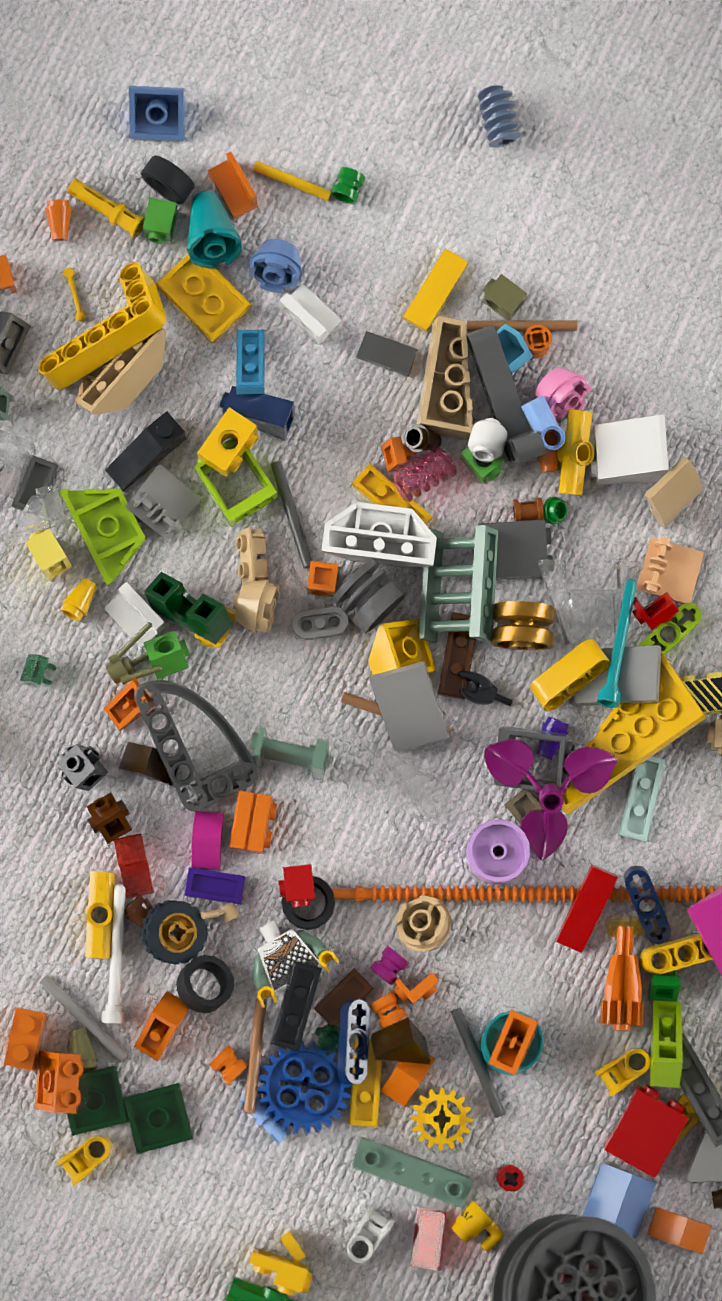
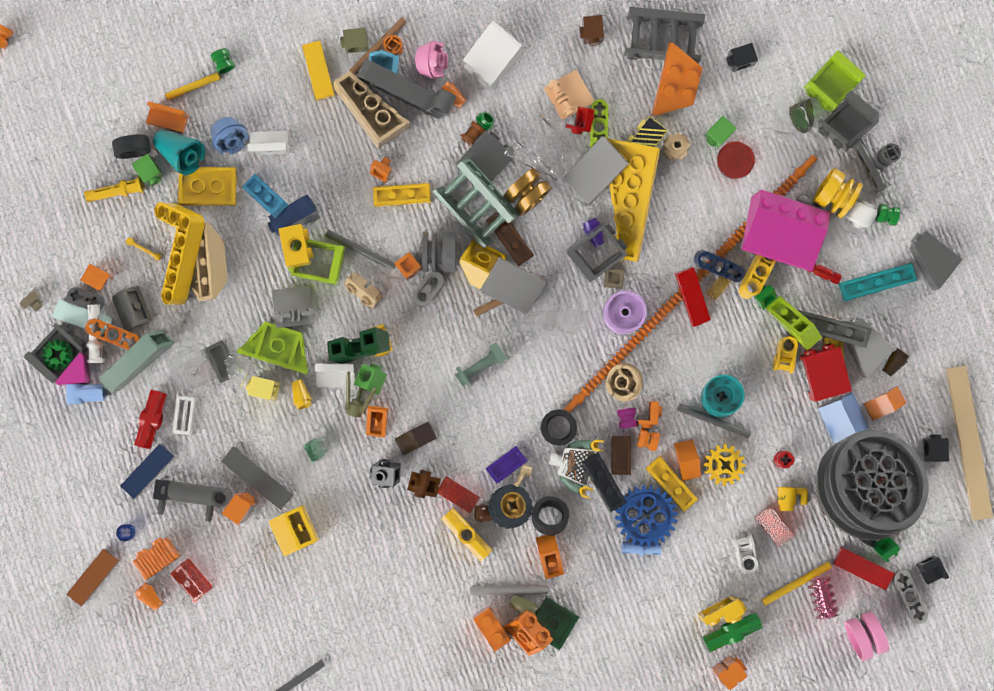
camera: 45 degrees left, 5 degrees up
orange cone [45,199,72,241] -> none
yellow piece [56,1135,113,1186] -> none
white piece [102,884,126,1023] -> none
black slope [105,411,187,491] -> none
dark green tile [123,1083,194,1154] -> none
medium blue slope [129,86,186,141] -> none
dark grey beam [134,680,258,811] -> none
dark pink slope [191,811,224,870] -> none
orange wheel [209,1045,248,1085] -> none
orange brick [229,791,277,854] -> none
tan cone [233,580,280,634] -> none
medium nougat bar [243,998,267,1114] -> none
red brick [279,864,315,908] -> none
yellow tile [281,1230,306,1262] -> none
clear green plate [315,1024,340,1053] -> none
white wedge [322,502,437,568] -> none
dark blue beam [338,999,370,1084] -> none
sand green fence [352,1137,473,1208] -> none
dark grey tile [357,331,418,377] -> none
dark brown slope [370,1017,431,1064] -> none
clear pink piece [394,447,457,502] -> none
dark brown cone [404,424,442,452] -> none
black hand [457,671,513,706] -> none
bright green brick [460,447,504,483] -> none
white head [468,418,508,462] -> none
magenta plant [484,739,617,860] -> none
orange slope [489,1009,538,1075] -> none
light blue piece [521,395,565,452] -> none
yellow beam [530,639,610,711] -> none
yellow piece [557,409,594,496] -> none
teal piece [597,579,637,708] -> none
orange piece [600,926,644,1032] -> none
light aqua tile [618,756,665,842] -> none
tan slope [644,457,703,528] -> none

